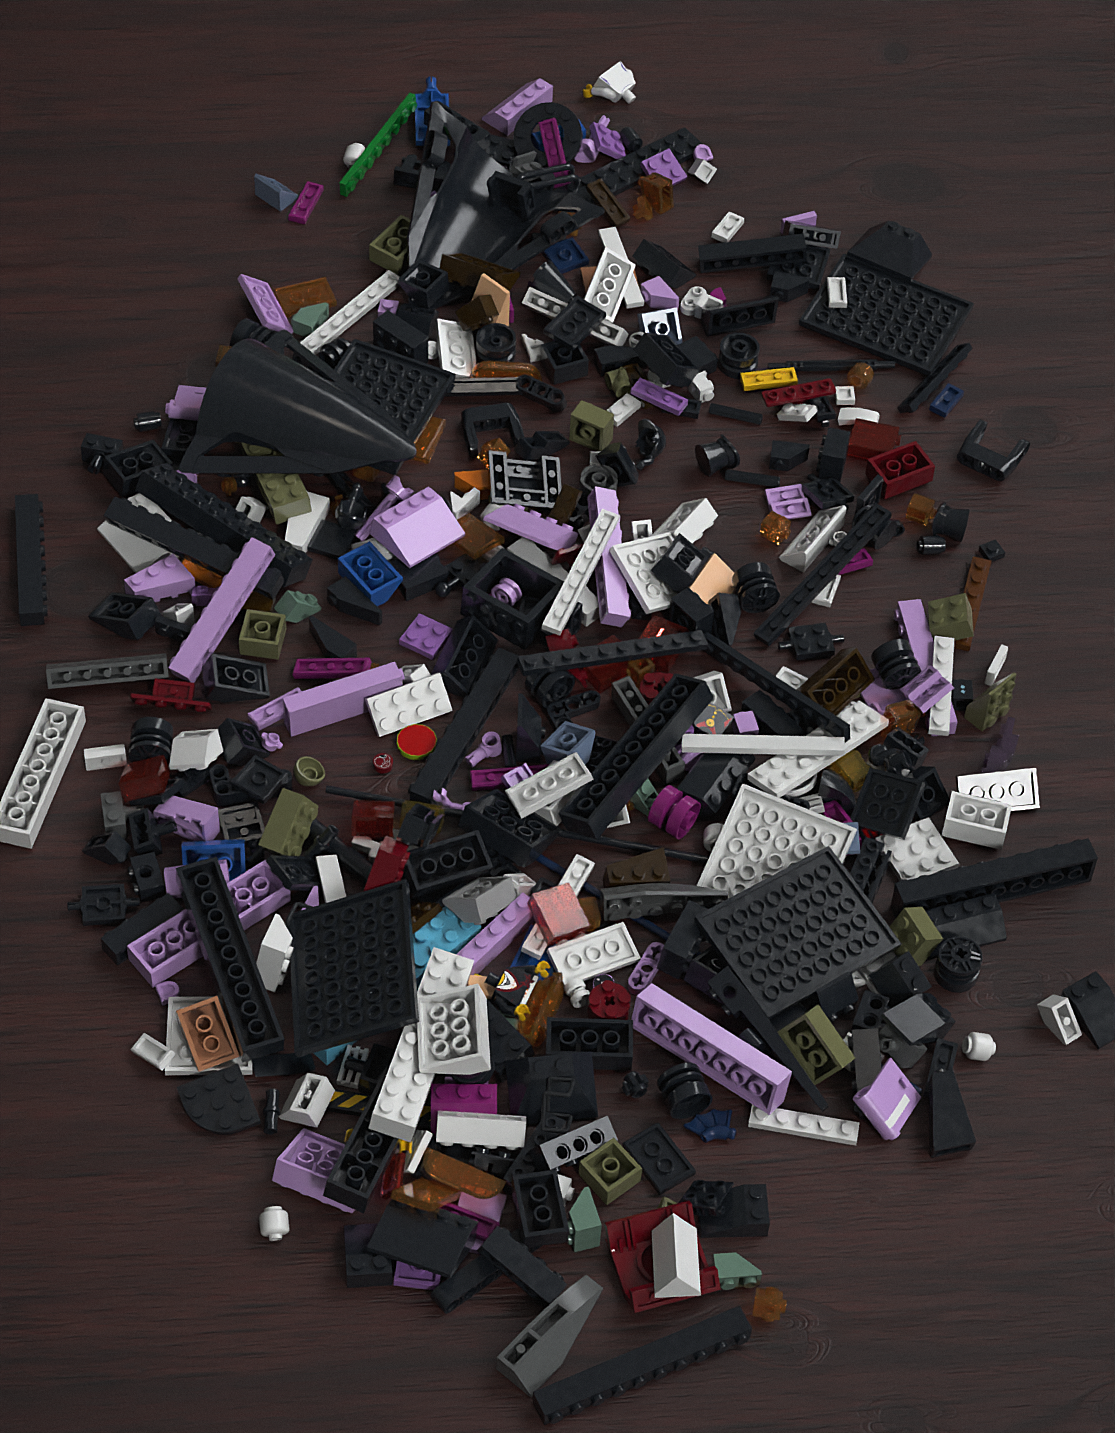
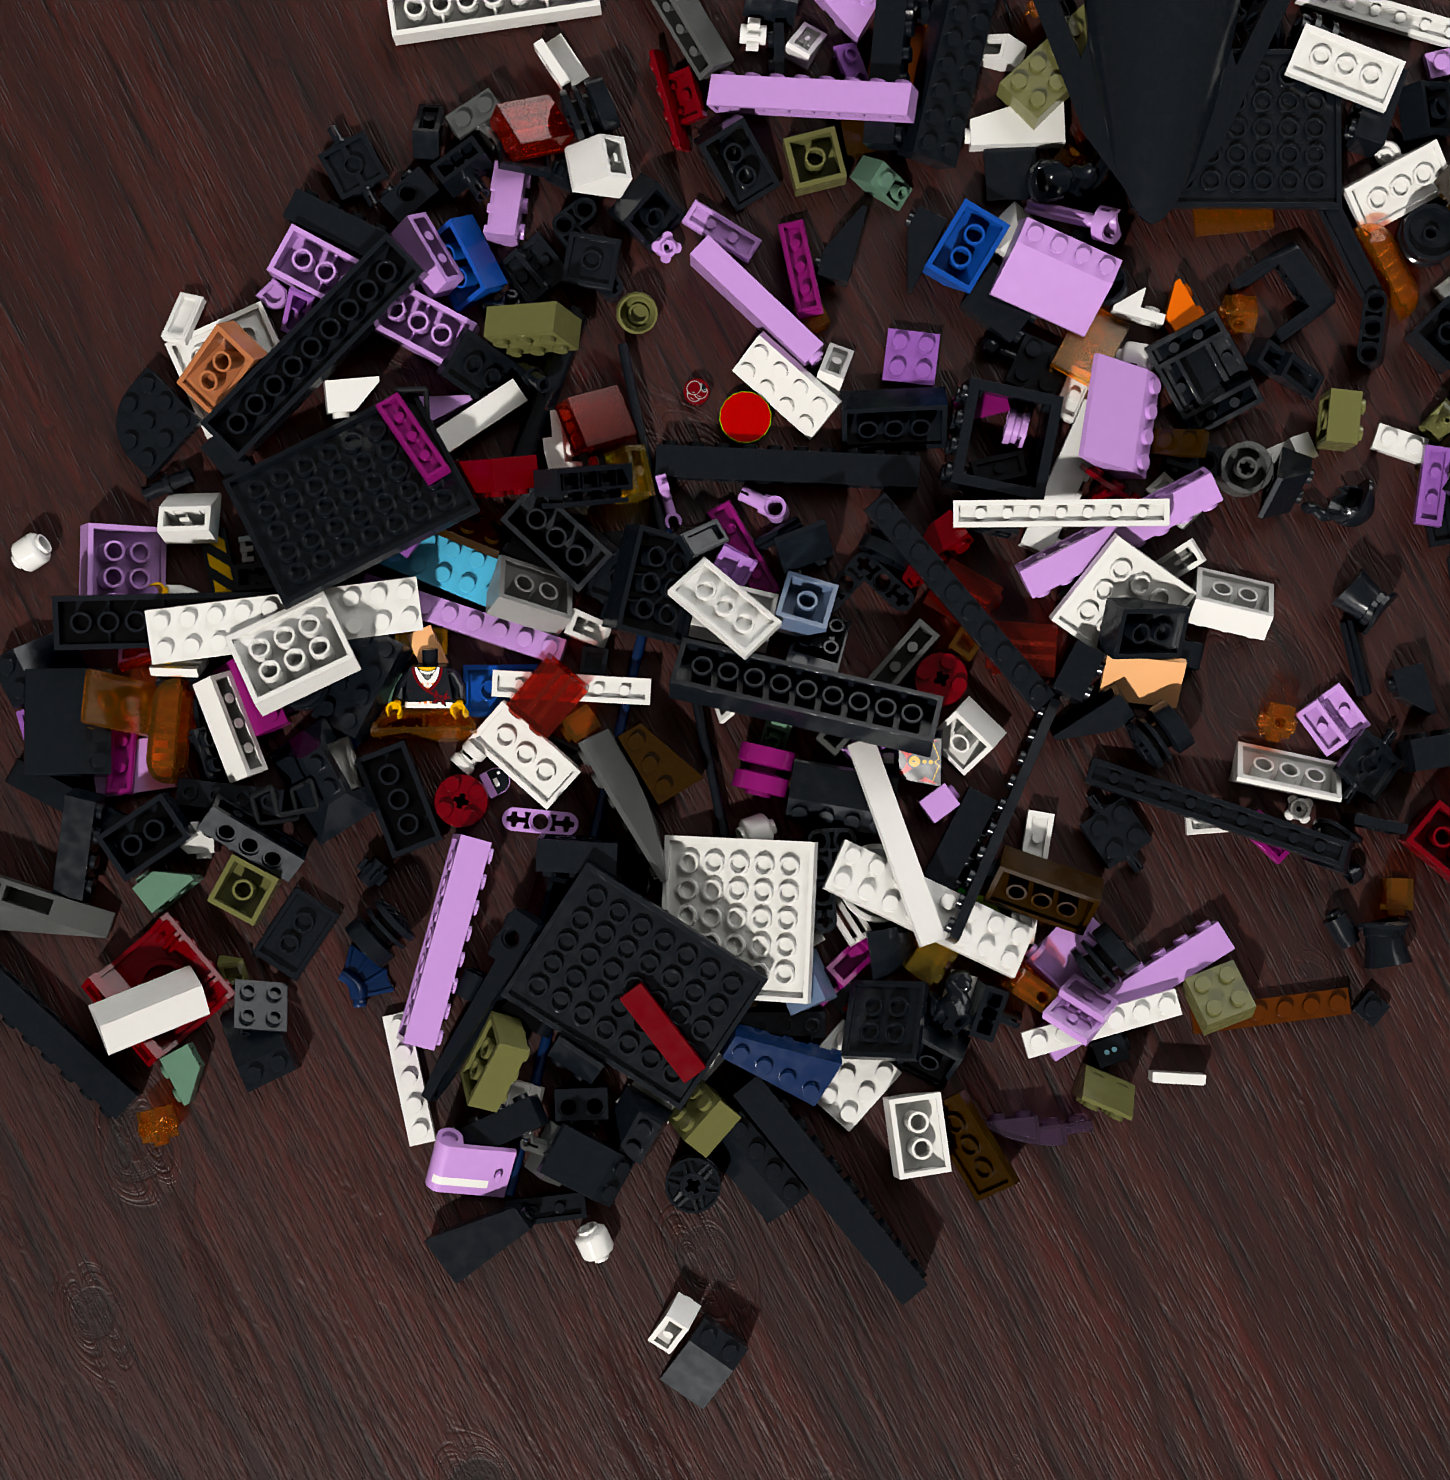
camera: 70 degrees right, 35 degrees up
none -> medium lavender slope [280,286,319,333]
none -> magenta tile [375,392,451,486]
none -> dark red tile [619,982,706,1083]
none -> black tile [676,518,730,561]
none -> dark blue wedge [722,1024,842,1106]
none -> white gear [739,17,767,52]
none -> white plate [1284,23,1406,113]

